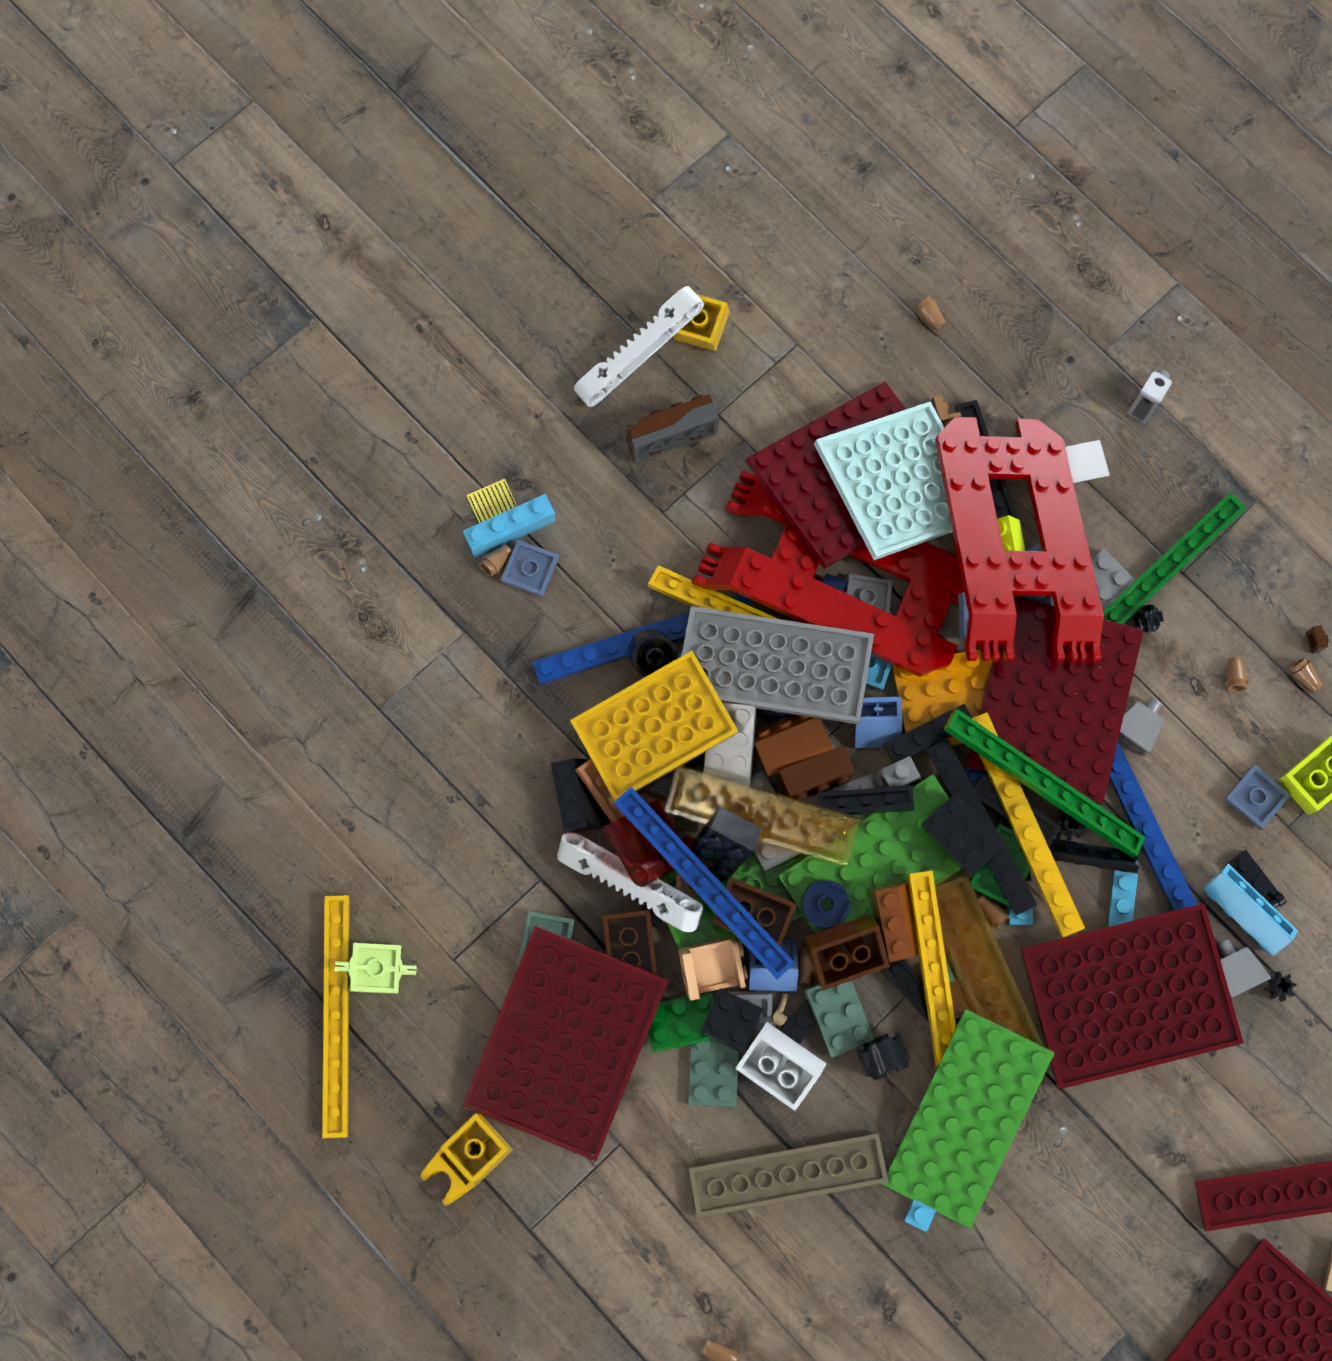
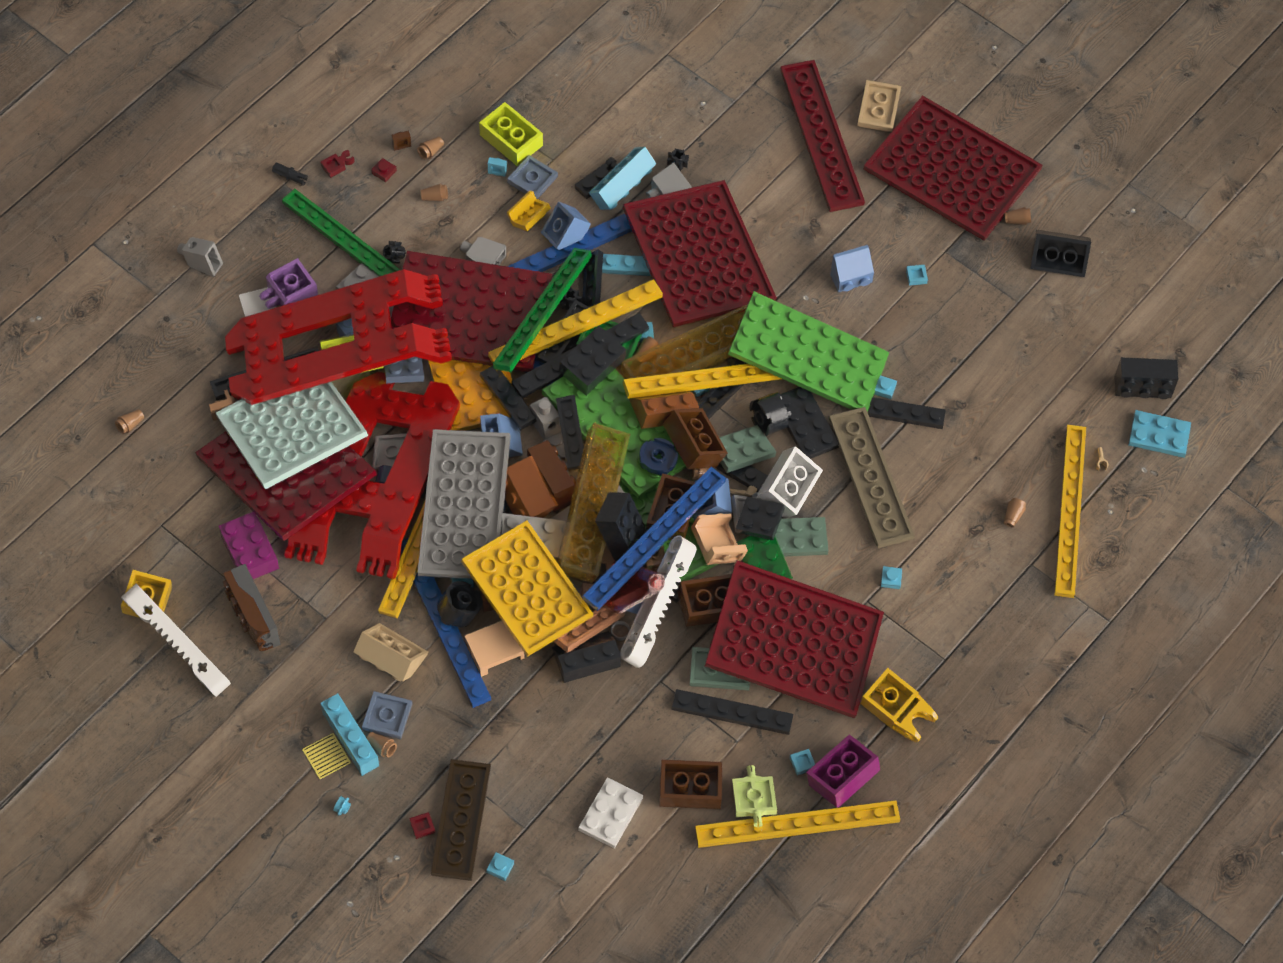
camera: 95 degrees left, 15 degrees down
none -> magenta brick [219,512,279,579]
none -> medium lavender hinge [259,258,318,309]
none -> black axle [272,163,308,186]
none -> dark red plate [320,150,355,178]
none -> medium azure plate [333,796,351,815]
none -> tan slope [354,623,428,681]
none -> dark red plate [371,158,397,183]
none -> dark red plate [409,812,435,839]
none -> dark brown plate [431,759,491,881]
none -> light nougat panel [465,621,524,677]
none -> medium azure plate [487,157,507,177]
none -> medium azure plate [487,852,514,881]
none -> yellow bracket [507,191,551,231]
none -> medium blue slope [541,201,591,250]
none -> white plate [578,777,643,849]
none -> reddish brown brick [659,760,722,809]
none -> black plate [672,689,794,735]
none -> black plate [781,387,839,459]
none -> medium azure plate [790,749,815,775]
none -> magenta brick [806,734,880,808]
none -> slope [830,245,874,292]
none -> black plate [868,397,946,429]
none -> medium azure plate [881,566,902,589]
none -> medium azure plate [906,265,928,286]

